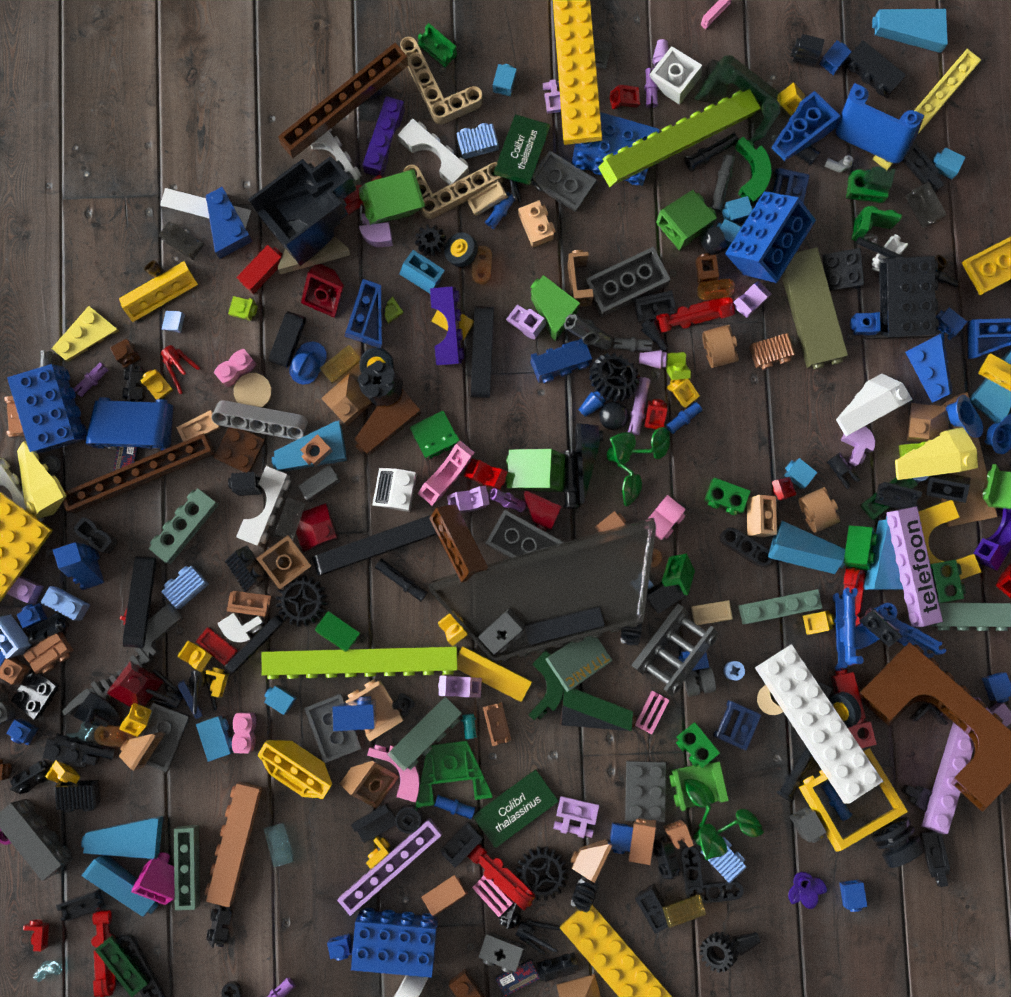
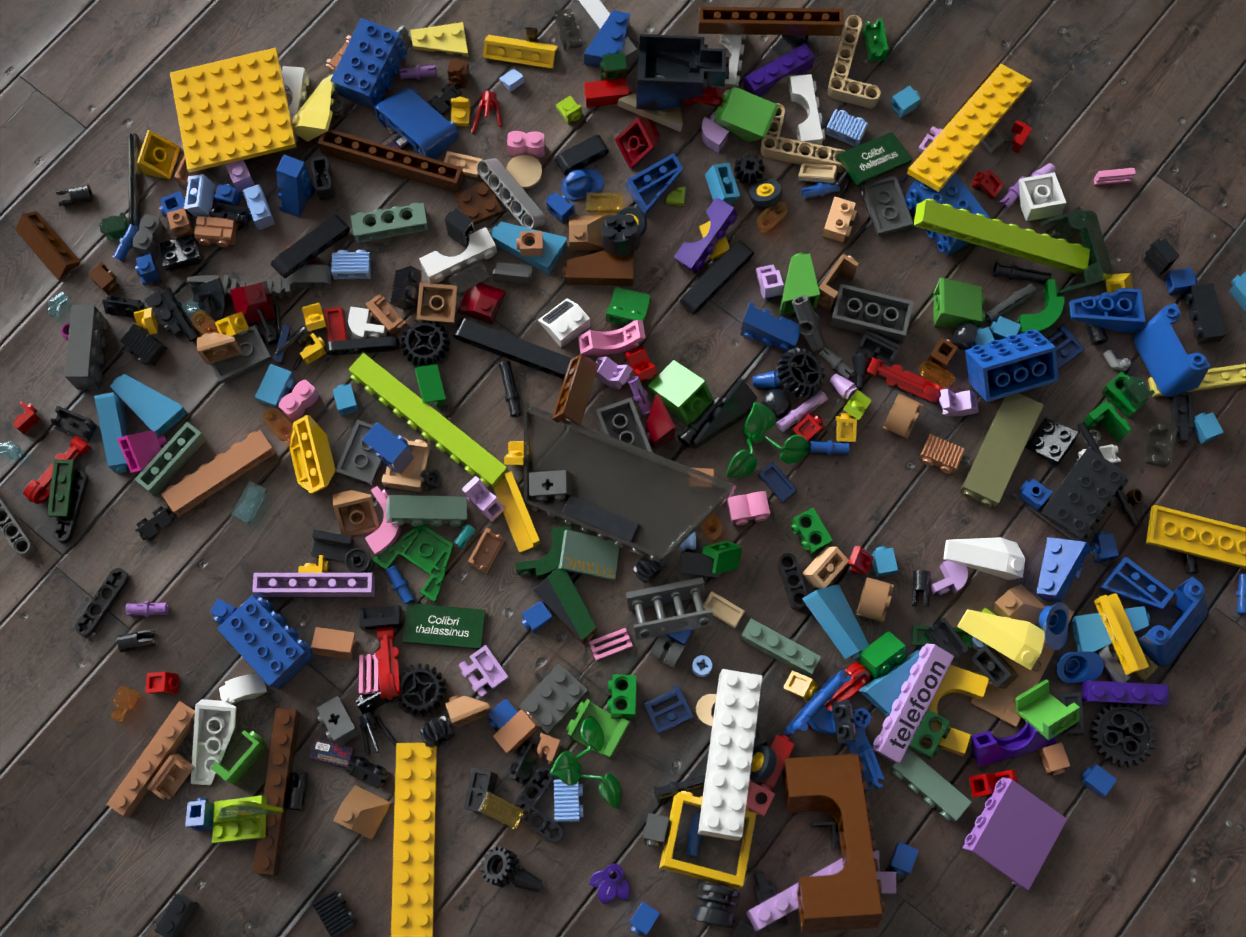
camera: 40 degrees right, 10 degrees down
none -> clear orange plate [263,408,294,441]
none -> blue brick [521,601,553,633]
none -> blue brick [546,192,575,223]
none -> dark green brick [600,53,627,81]
none -> dark blue tile [758,462,798,504]
none -> red bracket [1011,120,1032,153]

